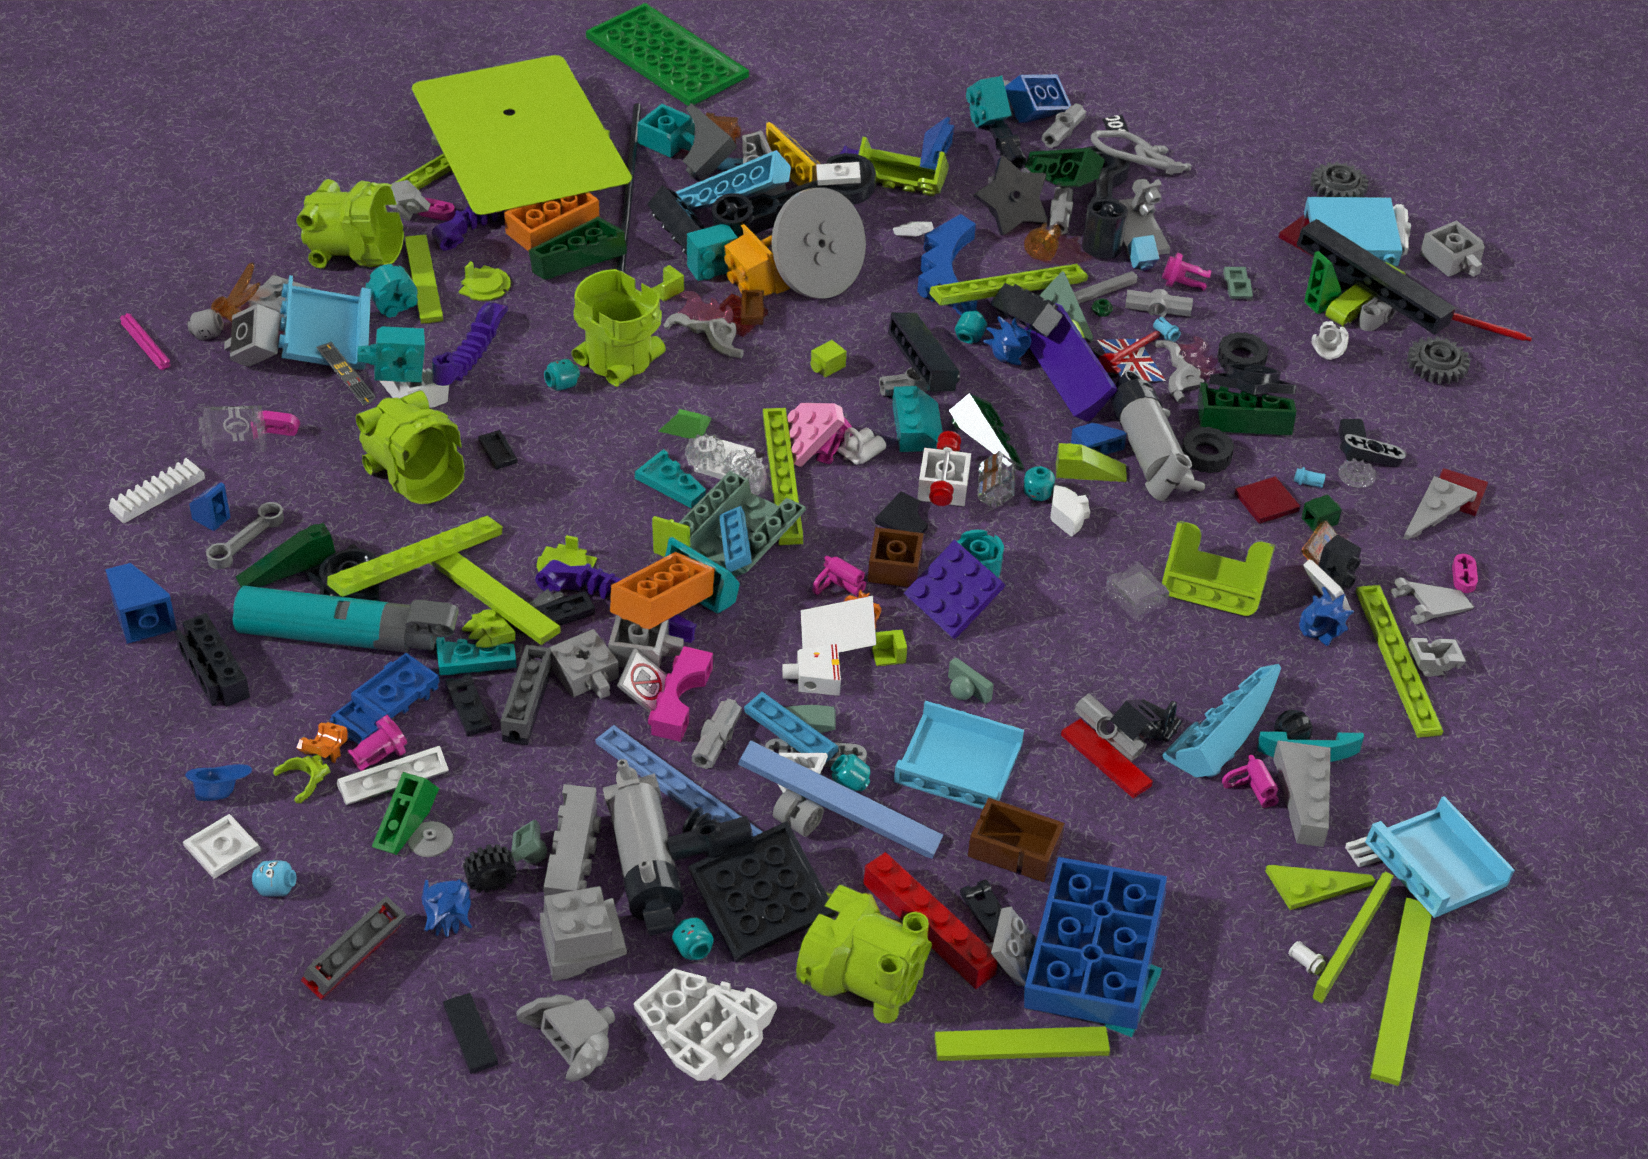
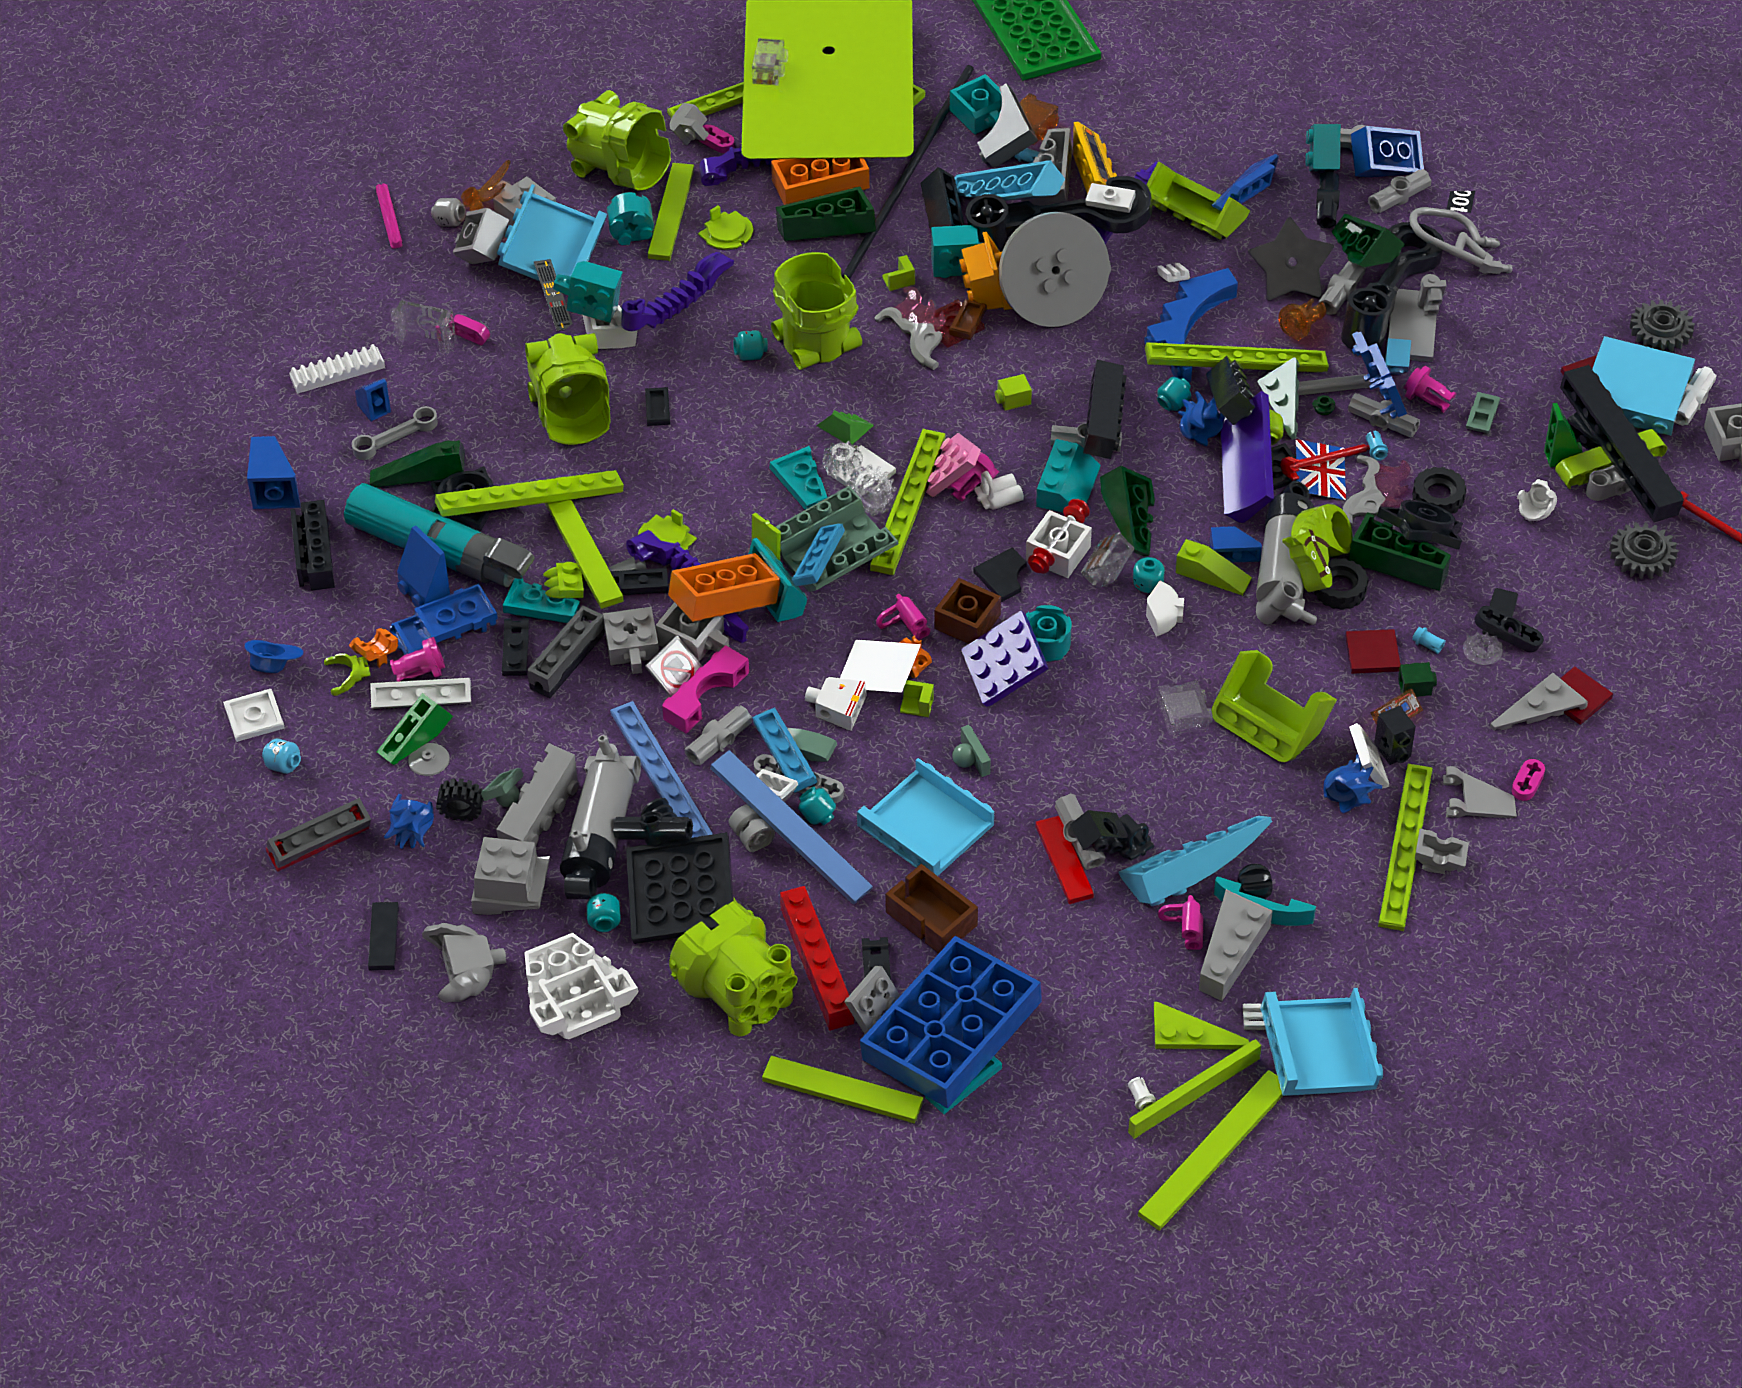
camera: 25 degrees right, 5 degrees up
none -> blue slope [397,525,450,607]
none -> clear brick [752,38,788,85]
none -> lime animal [1282,504,1353,592]
none -> blue piece [1352,332,1407,419]

